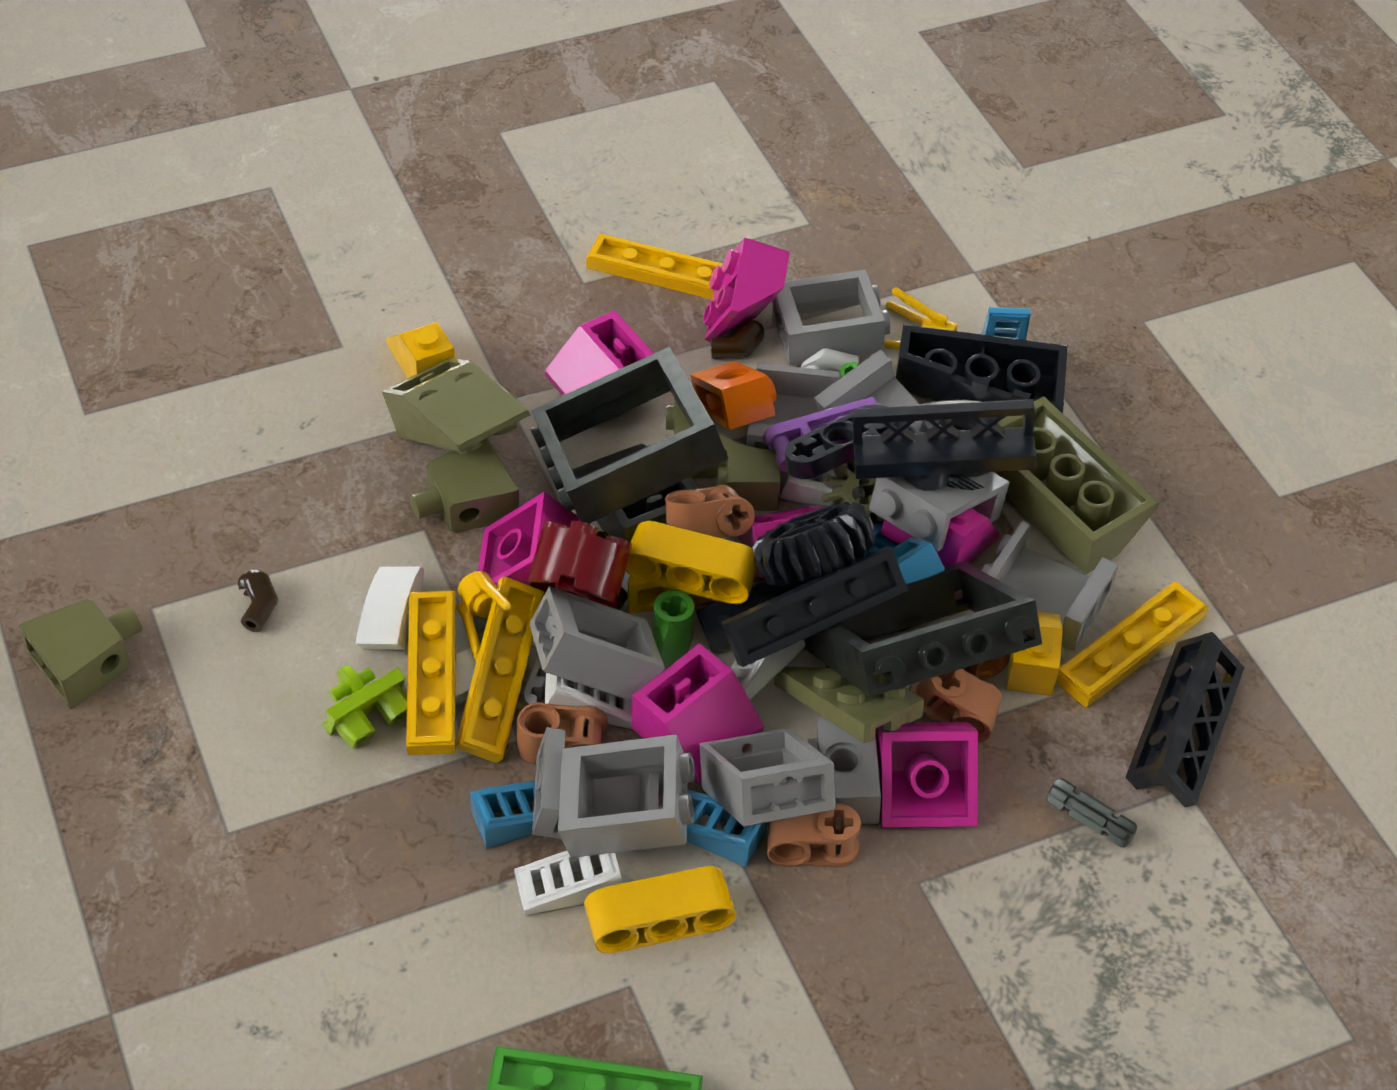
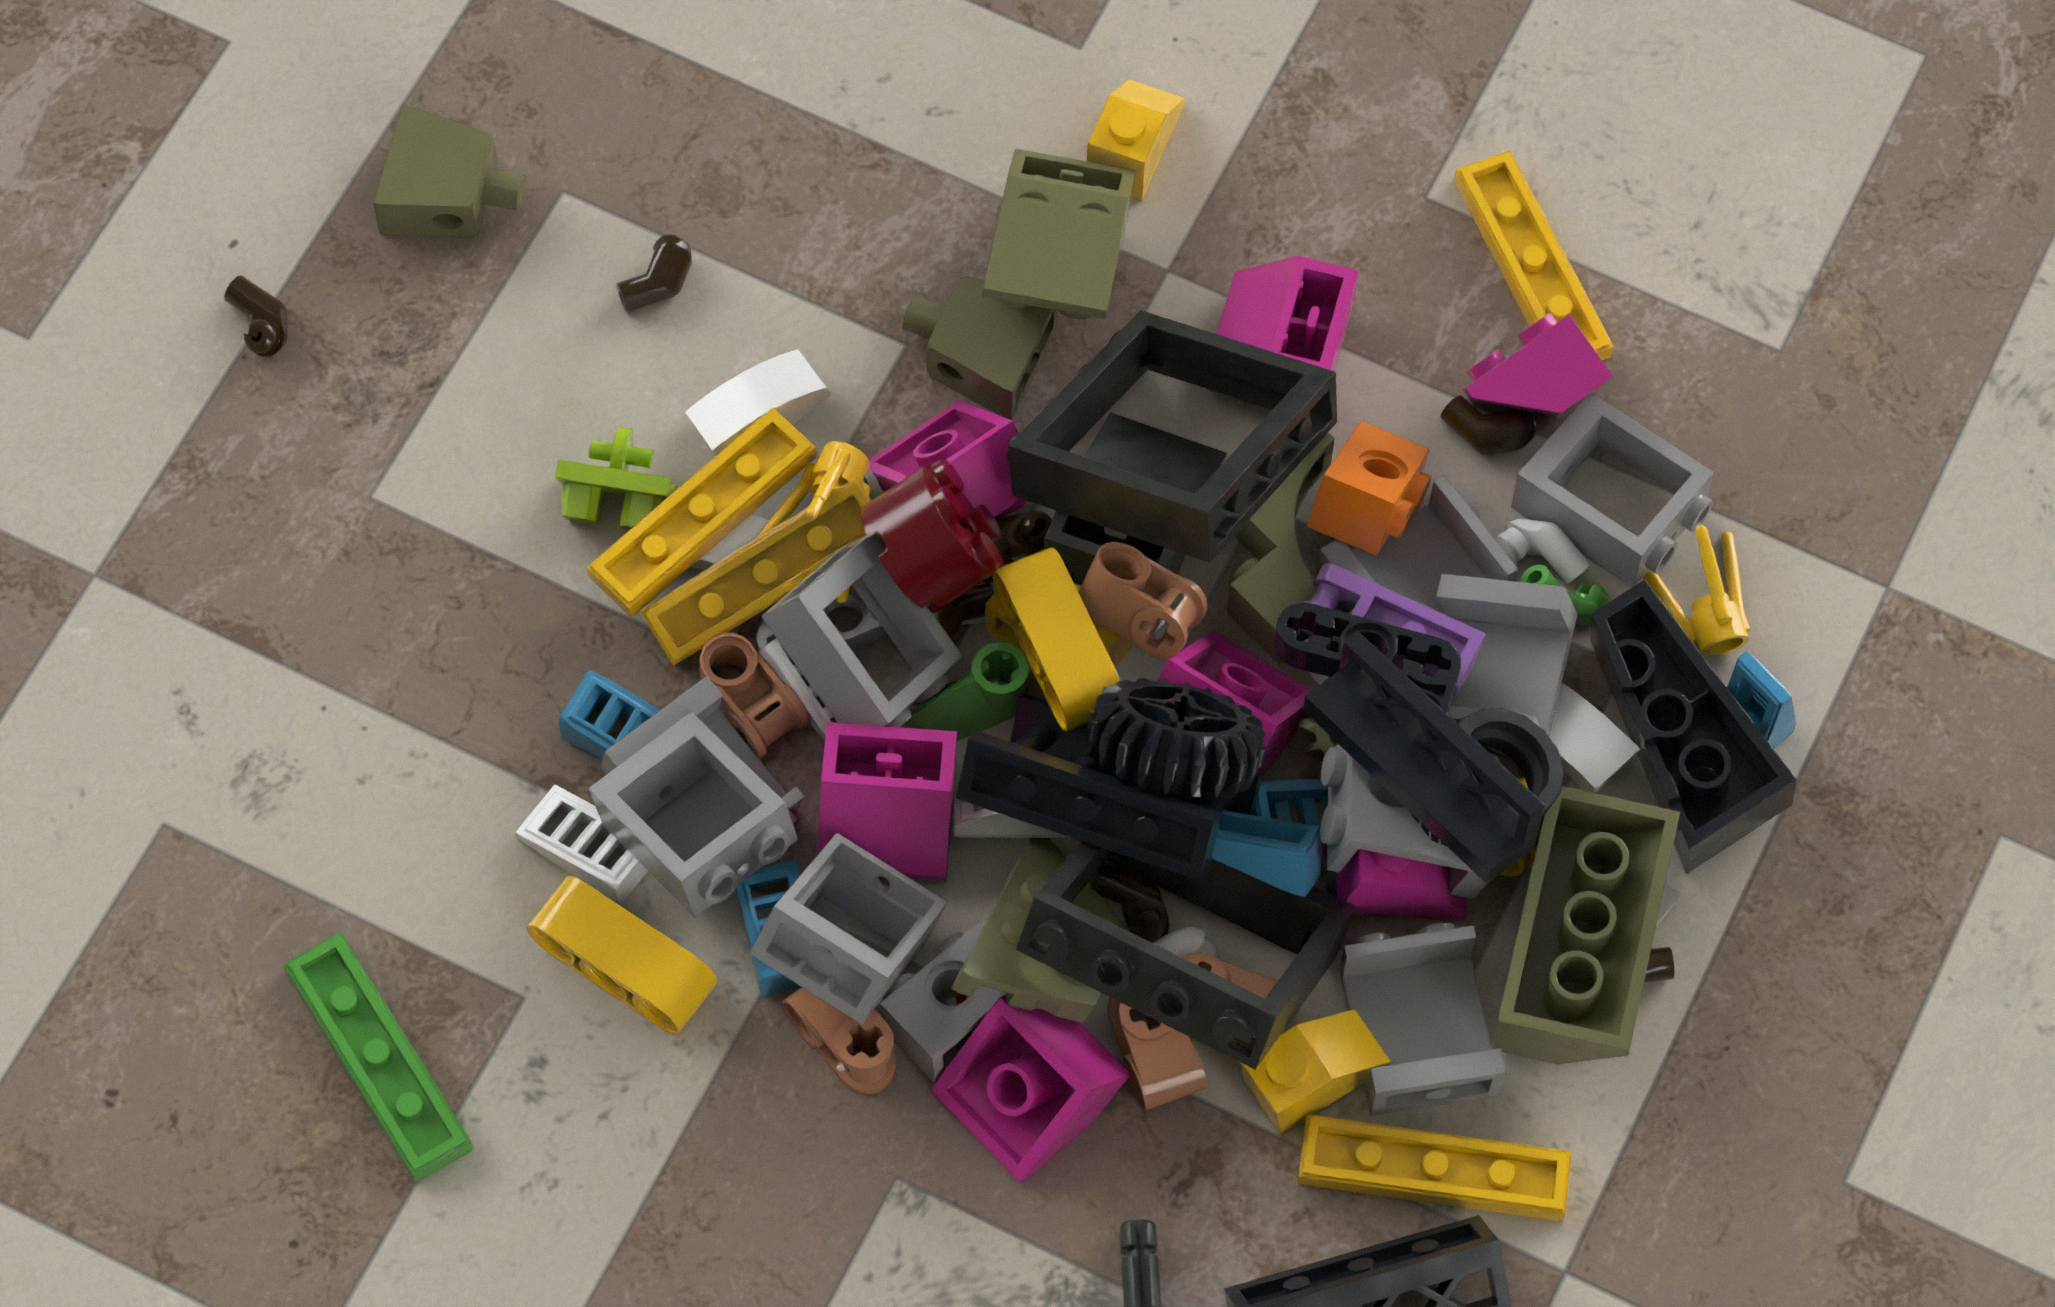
camera: 50 degrees right, 15 degrees up
none -> dark brown arm [224,275,288,357]

